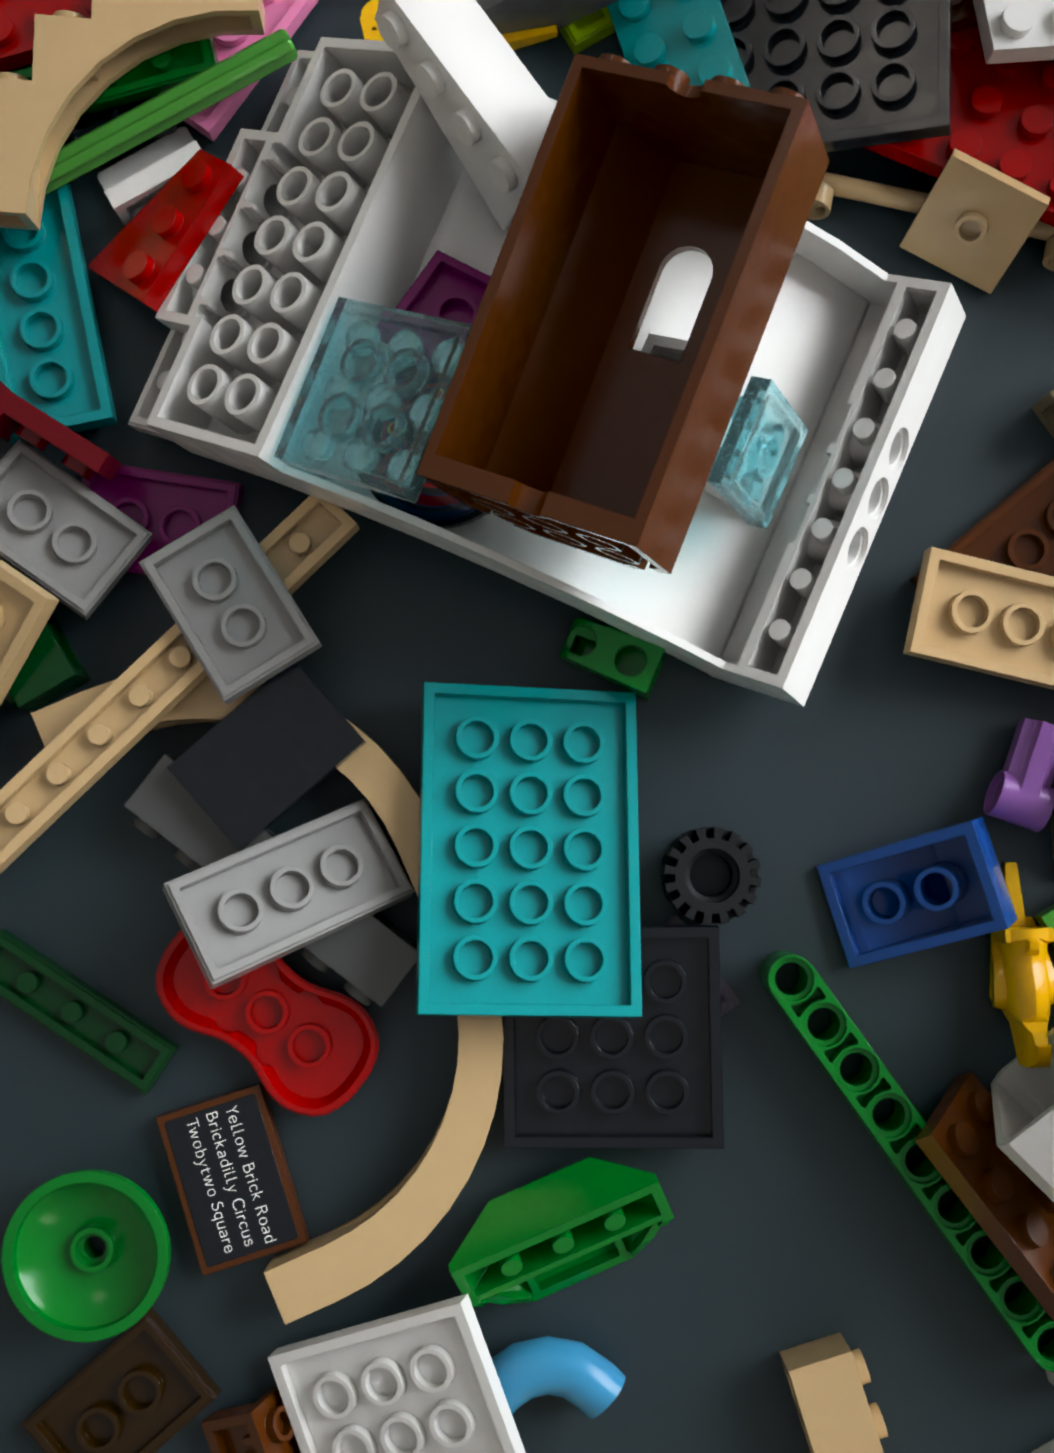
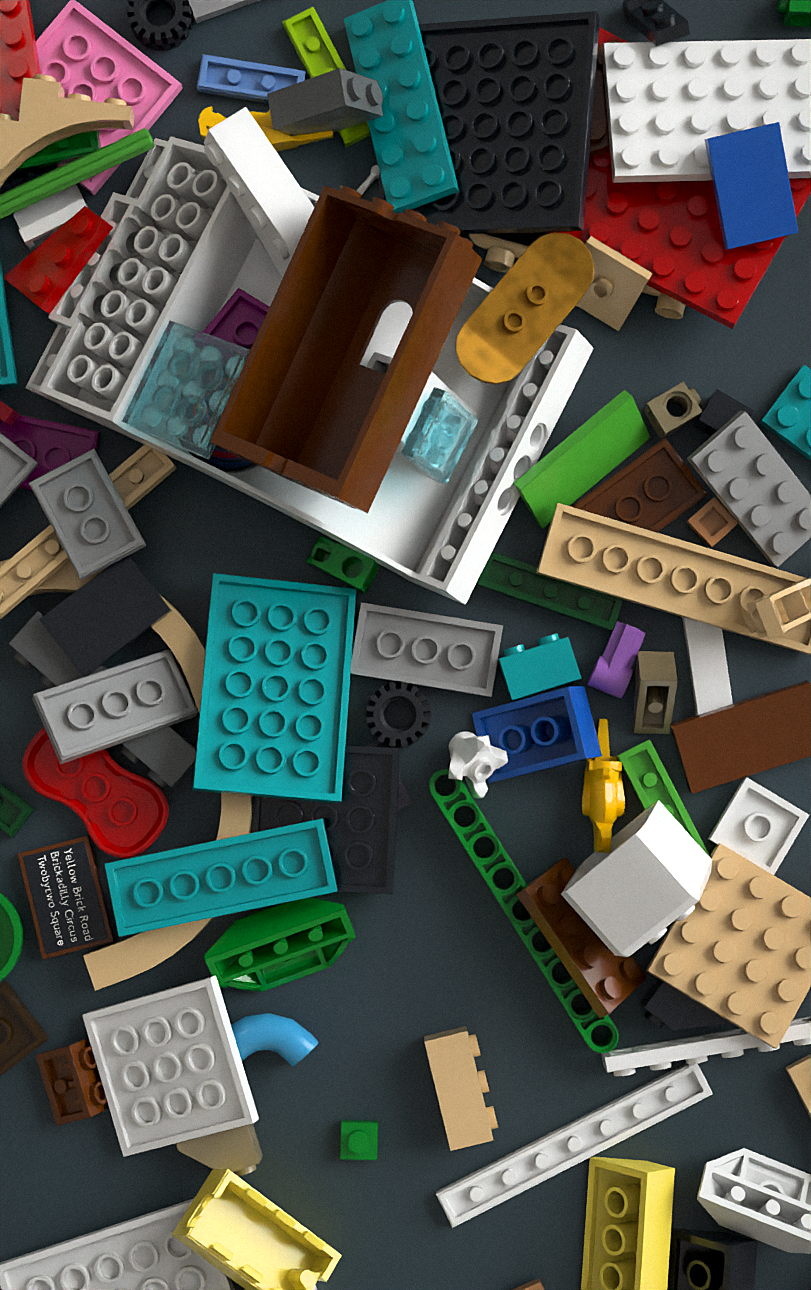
camera: 10 degrees right, 0 degrees up
none -> teal plate [105,818,338,937]
none -> light grey plate [350,602,503,697]
none -> white rock [448,731,508,799]
none -> pearl gold piece [455,232,594,385]
none -> dark green plate [477,552,624,632]
none -> teal brick [497,633,581,702]
none -> bright green tile [514,390,650,529]

